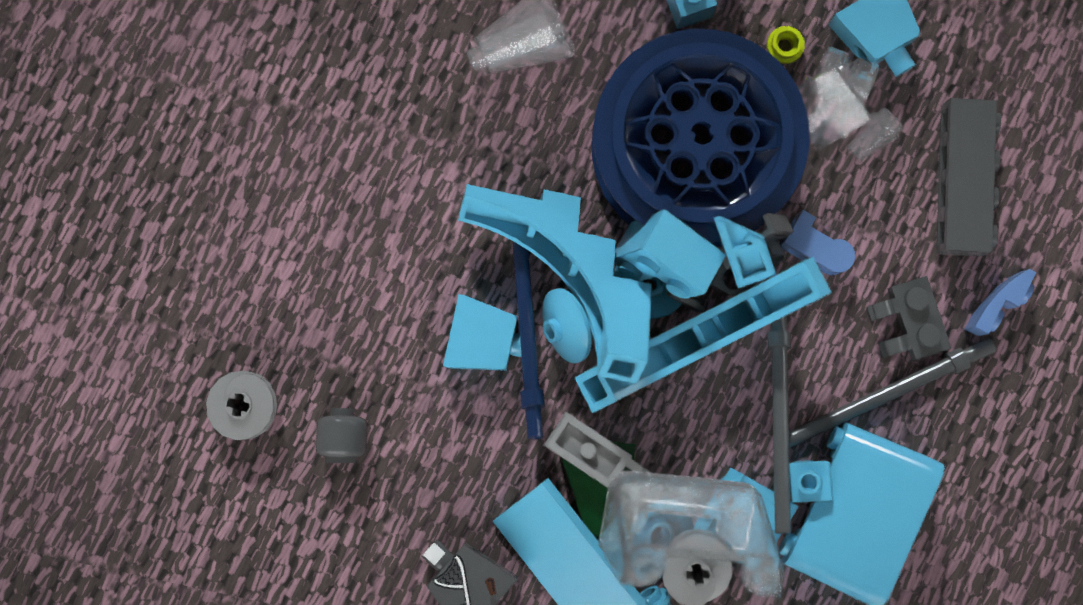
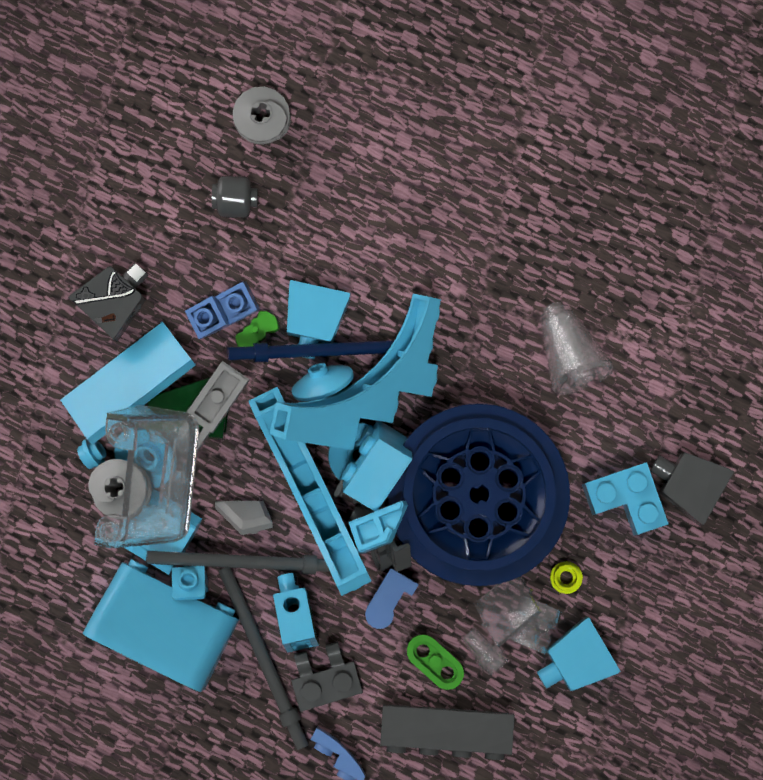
camera: 90 degrees right, 0 degrees up
none -> medium blue slope [185,281,260,339]
none -> light grey piece [215,501,273,535]
none -> bright green piece [235,311,279,347]
none -> medium azure torso [273,573,319,653]
none -> bright green plate [407,634,464,690]

